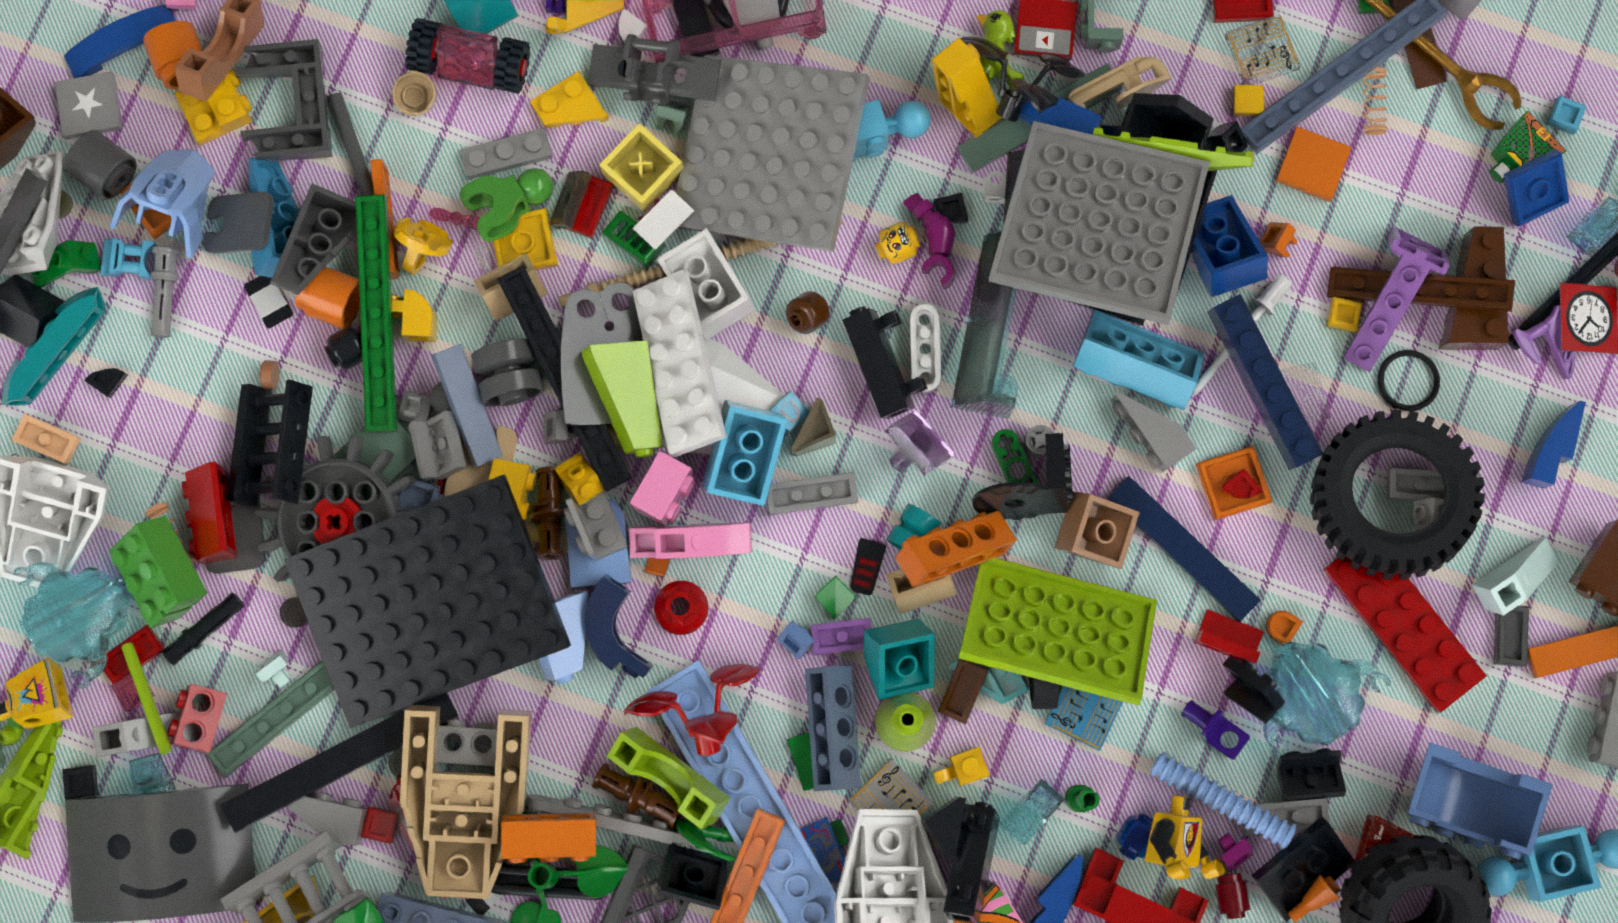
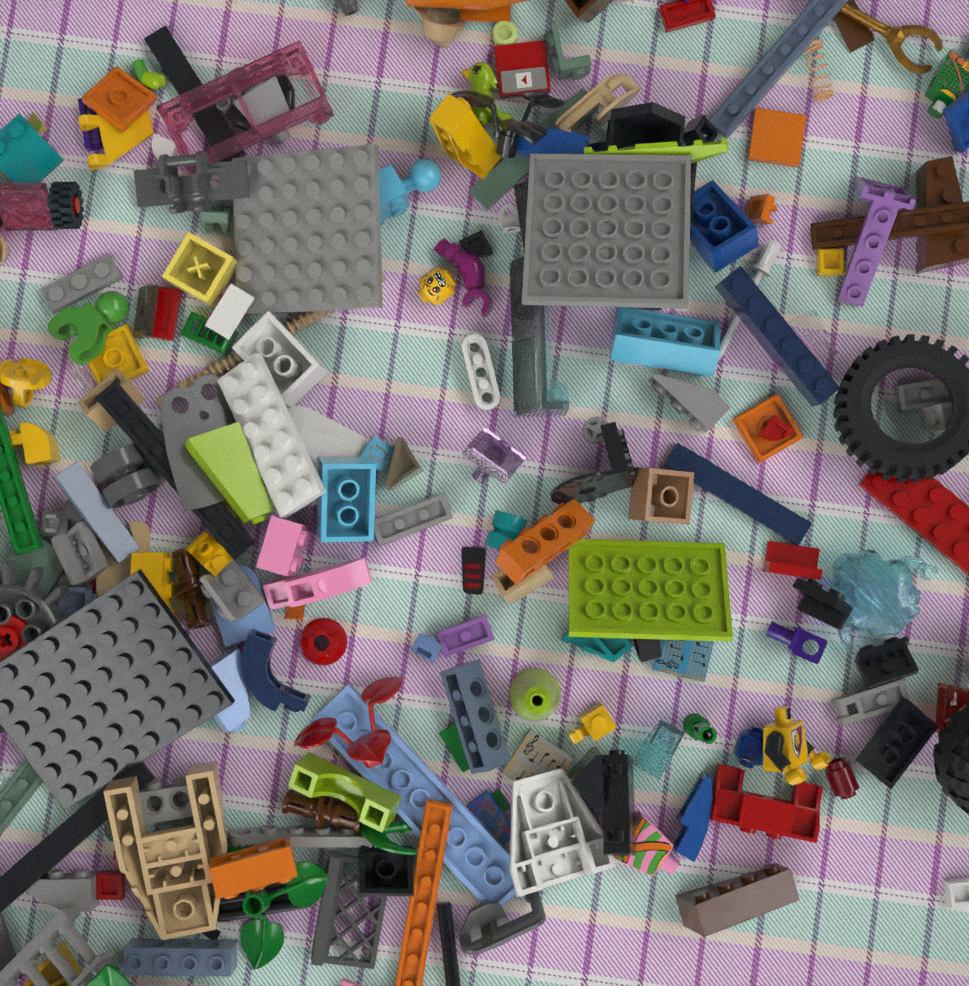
camera: 15 degrees left, 5 degrees up
clear pink piece [429,208,480,230] -> none
yellow wing [530,71,609,128] -> none
light grey tile [544,410,577,444] -> none
reddish brown head [786,291,830,334] -> none
green slope [814,576,857,619] -> none
black brick [842,306,928,419] -> none
teal slope [864,619,935,700] -> none
reddish brown tile [938,659,990,724] -> none
green beam [991,429,1039,503] -> none
light blue piece [1150,752,1297,849] -> none
magenta tile [1218,833,1254,873] -> none
clear tile [1224,14,1301,85] -> none
yellow tile [1233,85,1264,116] -> none
orange tile [1265,611,1303,647] -> none
orange cone [1288,874,1341,923] -> none
black tyre [1377,350,1440,411] -> none

